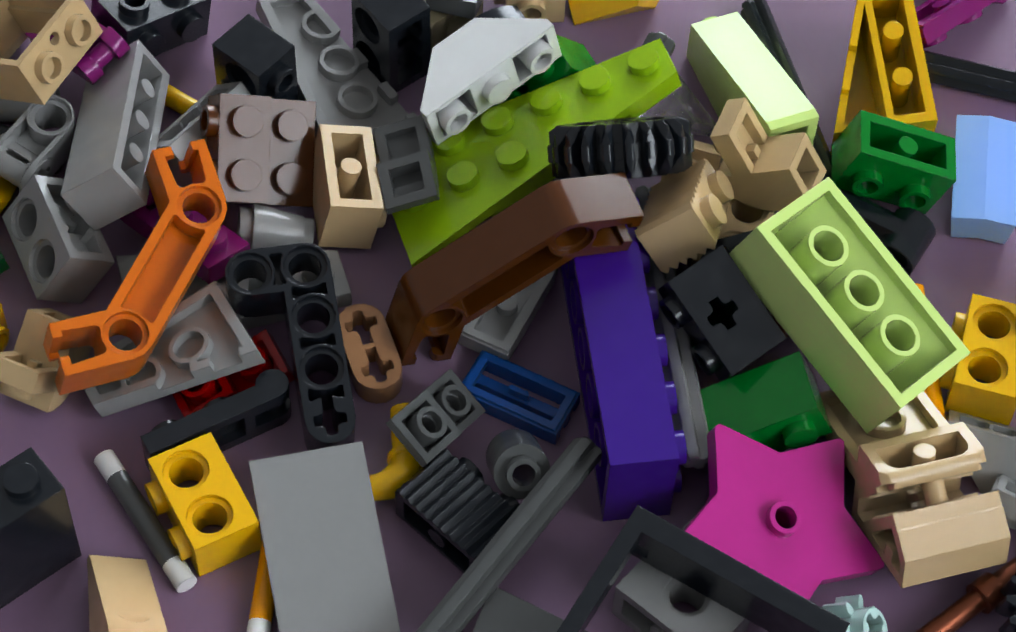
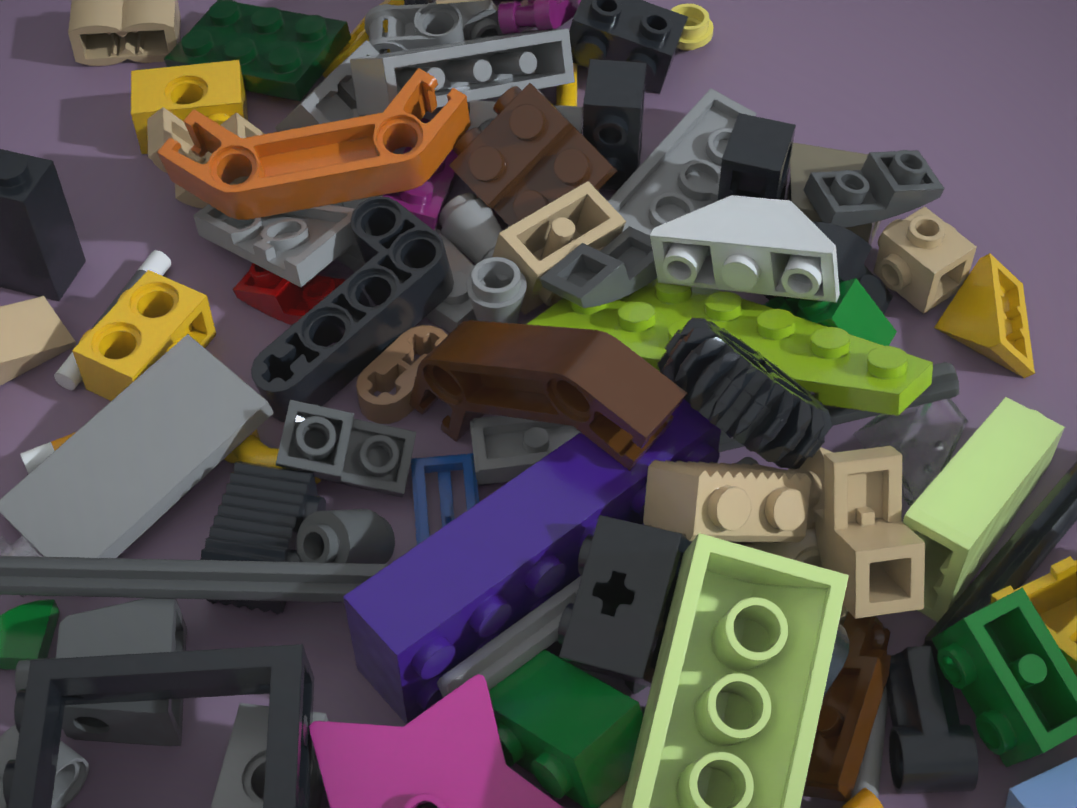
camera: 60 degrees right, 5 degrees down
black plate [140,369,292,471] -> none
none -> light grey cone [466,257,527,324]

